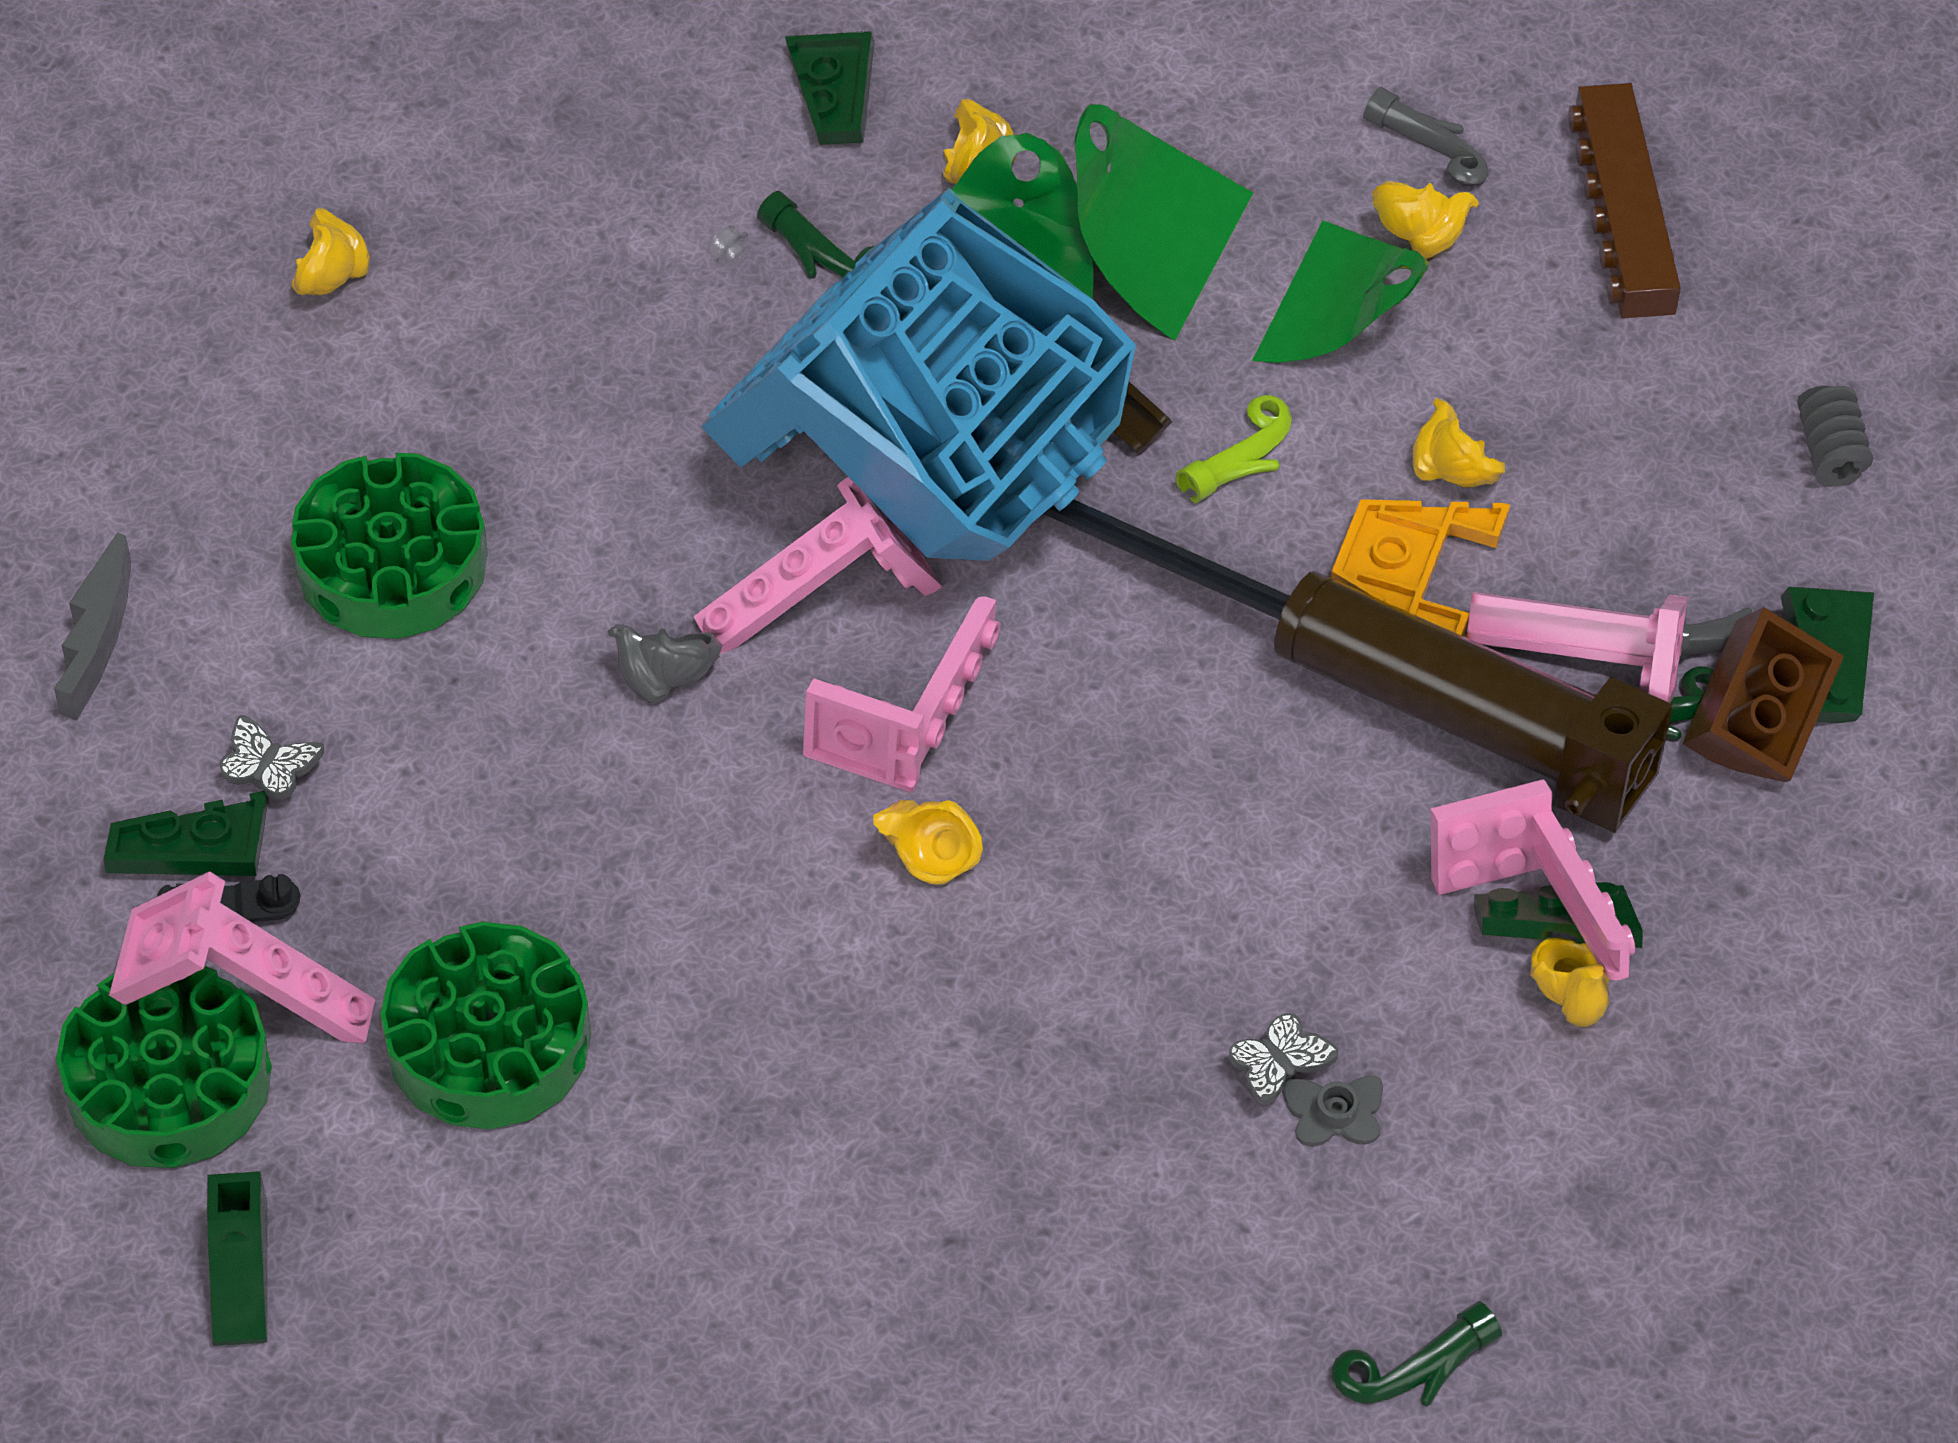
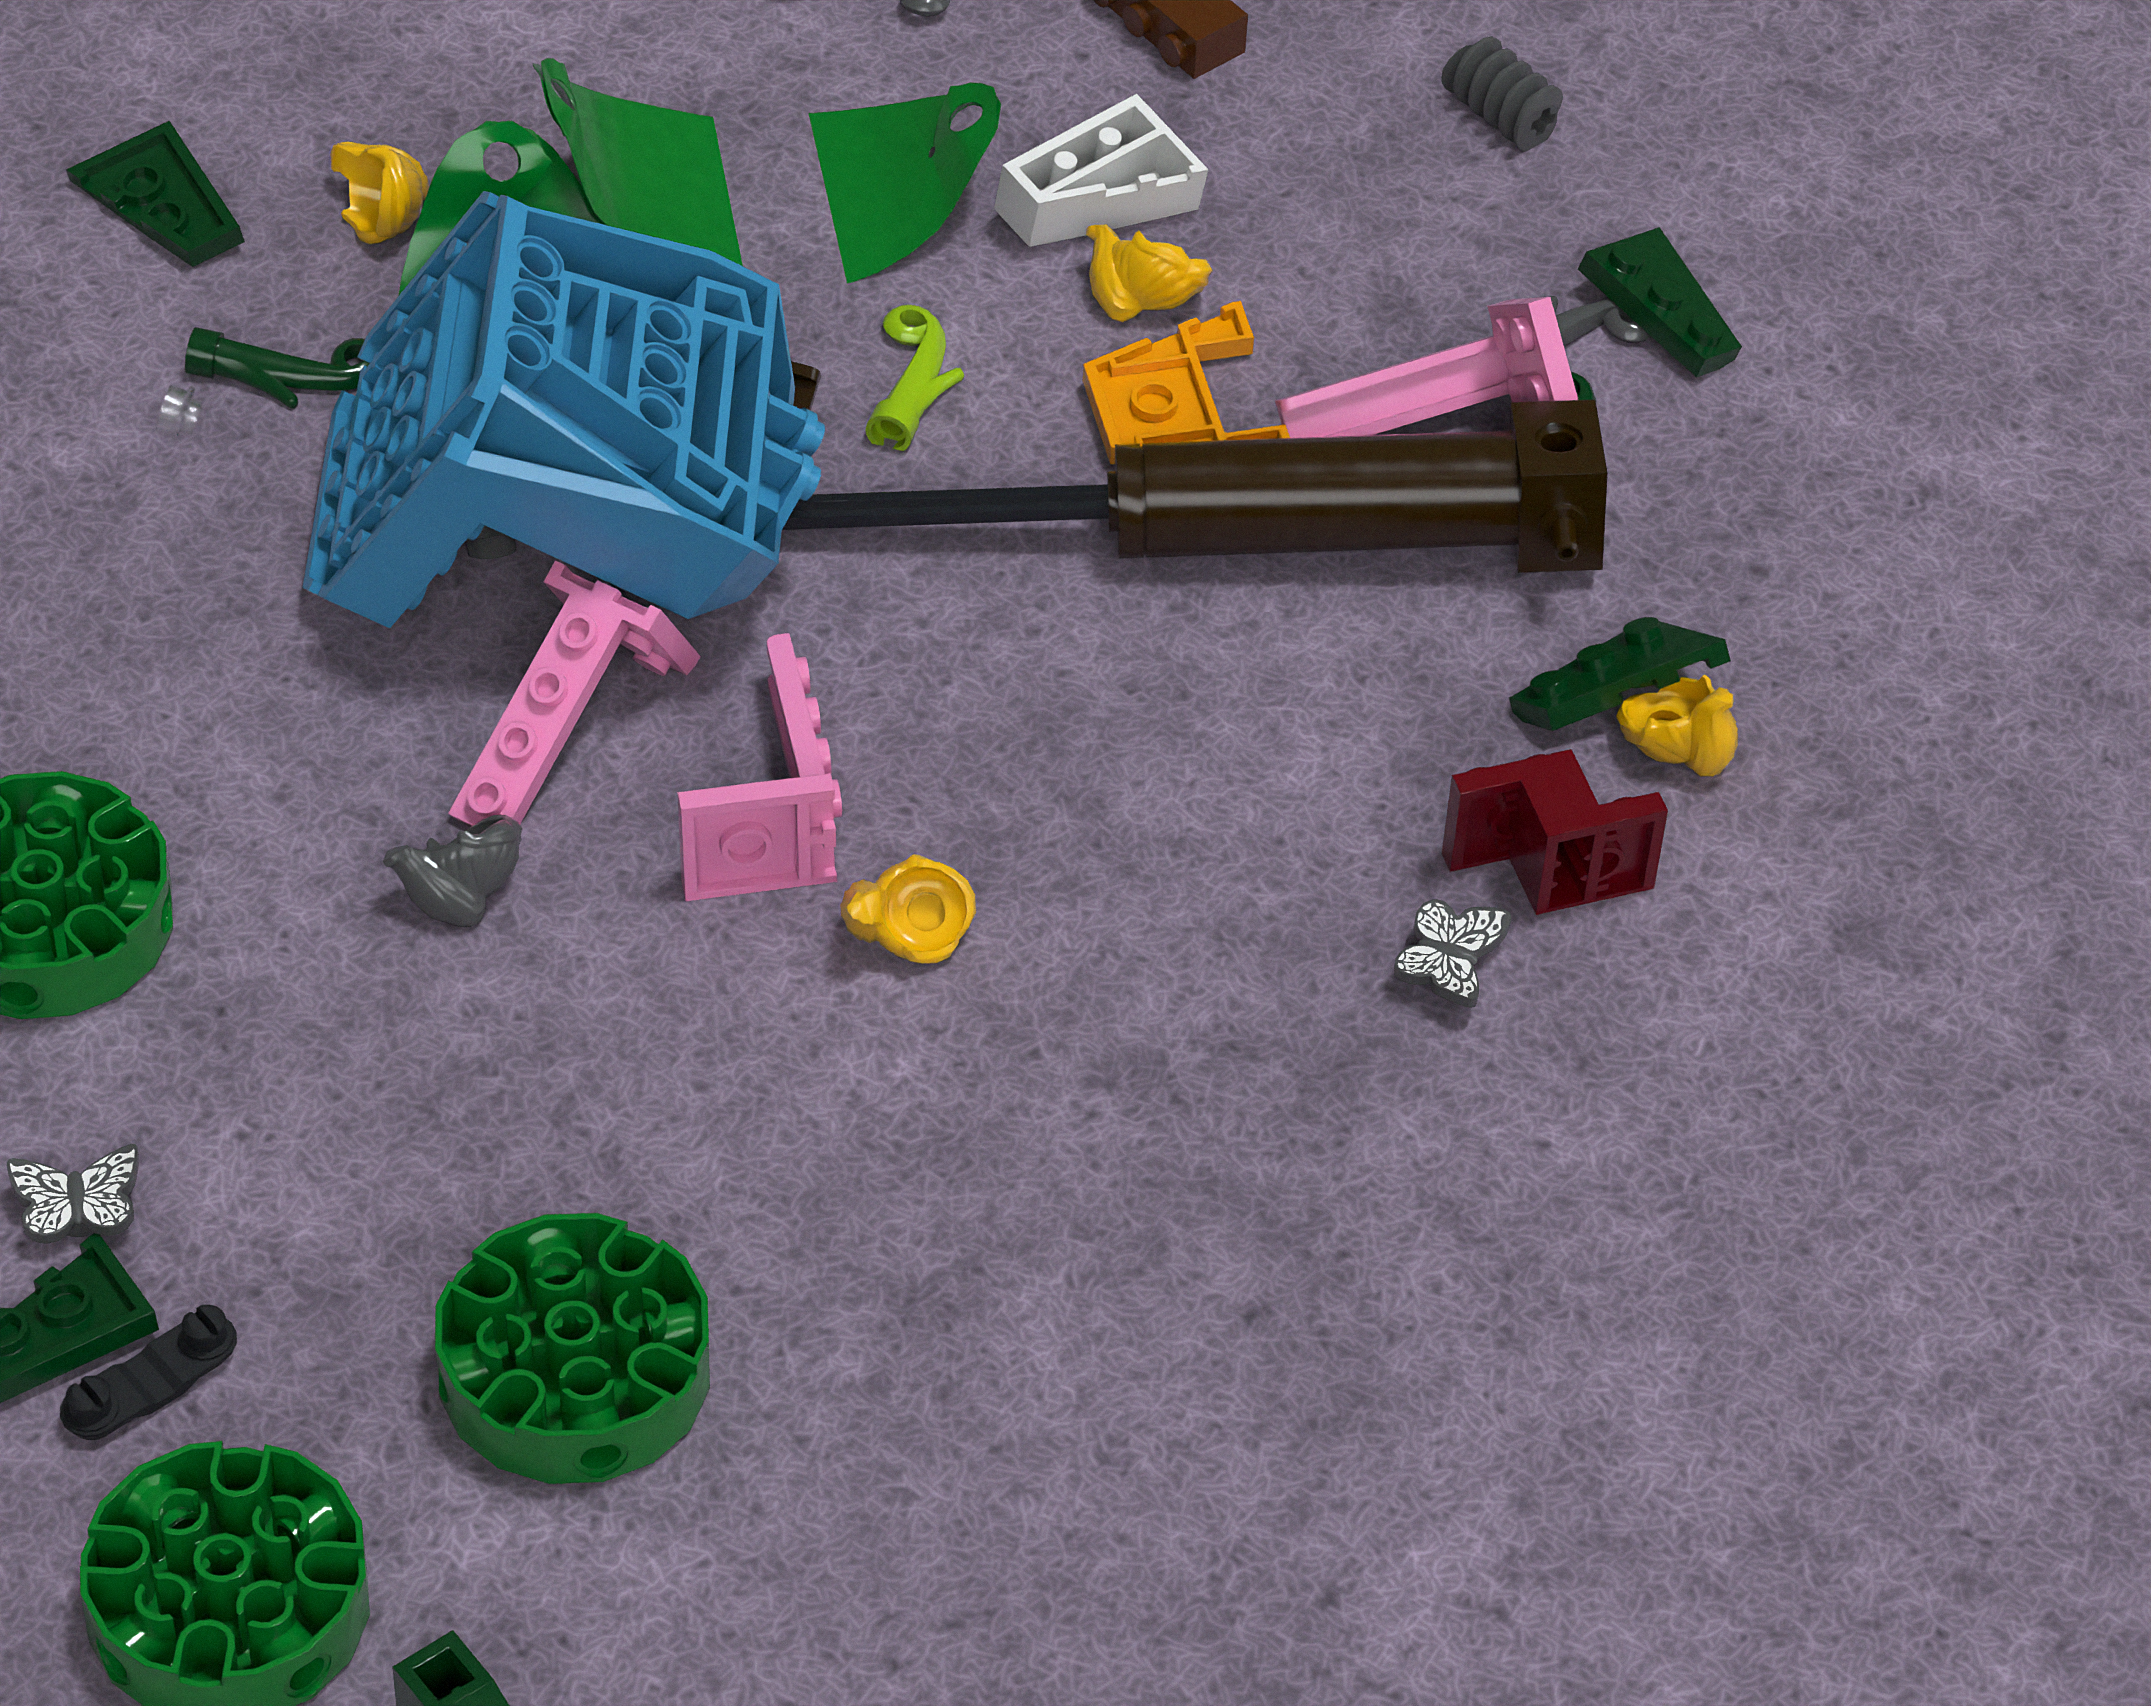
camera: 35 degrees left, 5 degrees down
bright pink bracket [109,872,375,1043] -> none
dark grey animal [1283,1076,1383,1147] -> none
dark green plant [1332,1301,1502,1406] -> none
yellow hair [1372,181,1479,259] -> none
bright pink bracket [1431,779,1635,981] -> none
reddish brown slope [1682,607,1844,782] -> none
none -> white wedge [994,94,1208,247]
none -> dark red bracket [1441,749,1668,915]

